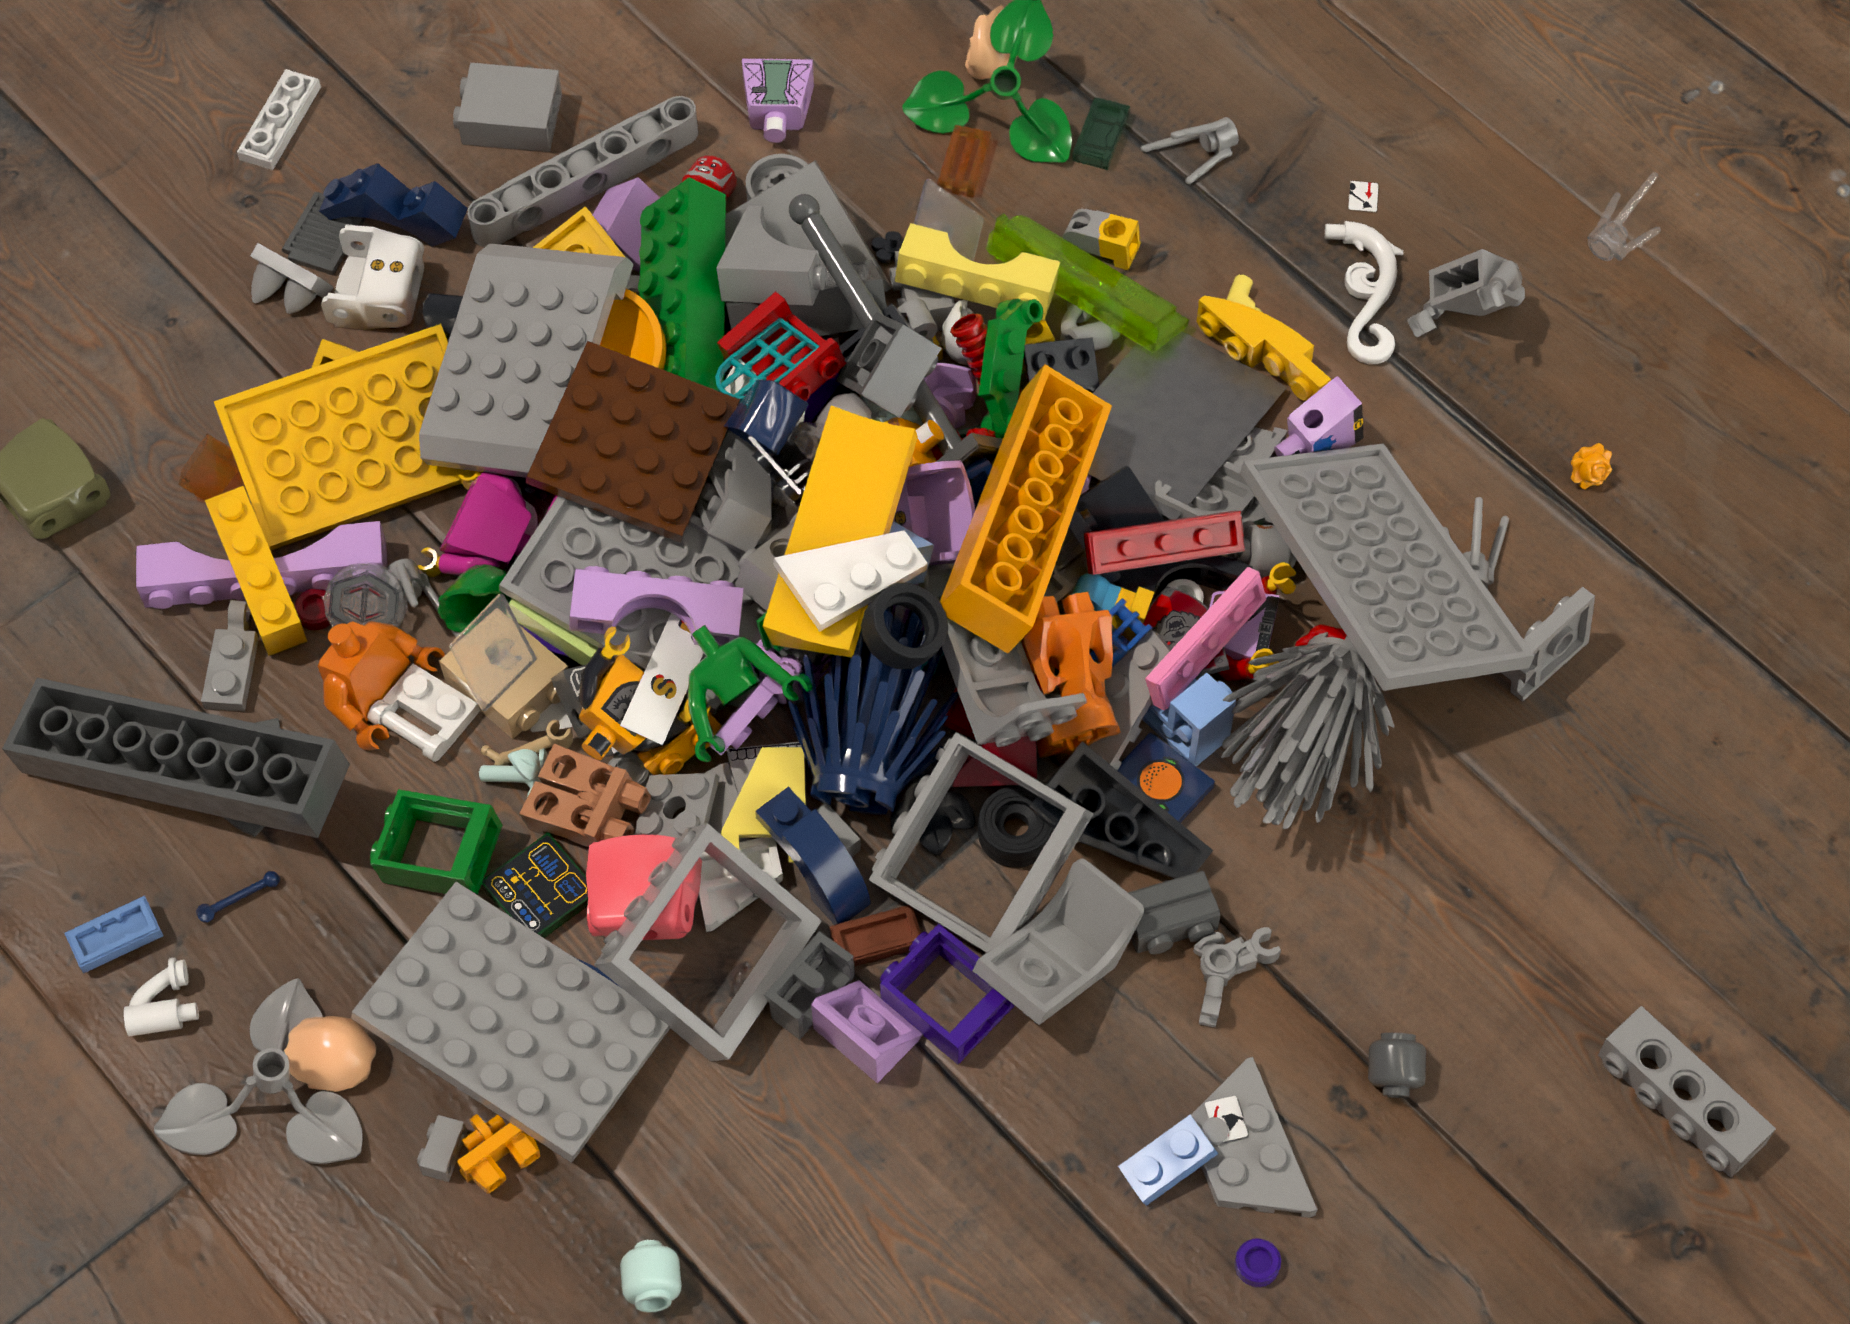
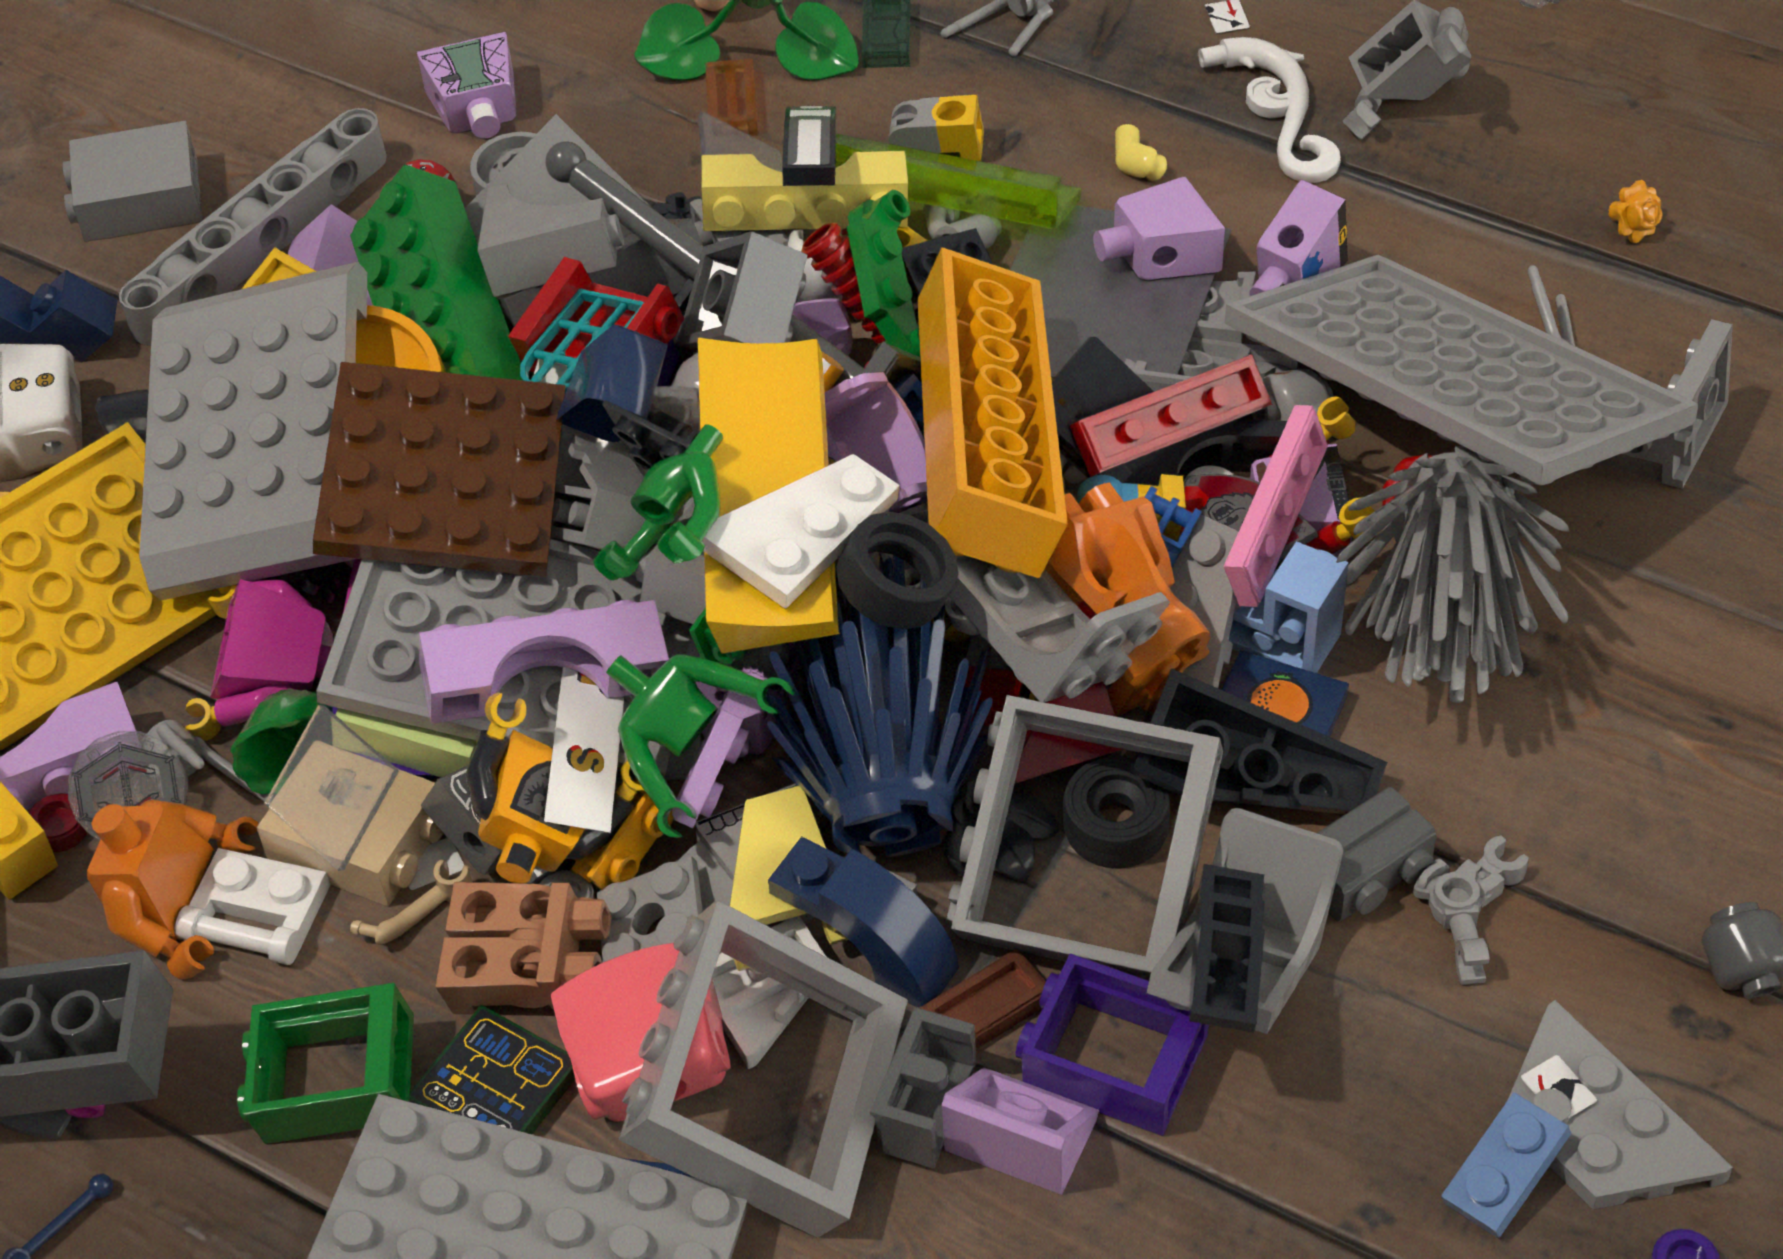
camera: 15 degrees left, 10 degrees down
light aqua plant [479,748,548,809] -> none
yellow slope [1196,295,1331,401] -> none
none -> green piece [593,424,724,581]
none -> slope [782,106,836,186]
none -> lavender torso [1093,177,1225,280]
none -> black slope [1189,864,1265,1033]

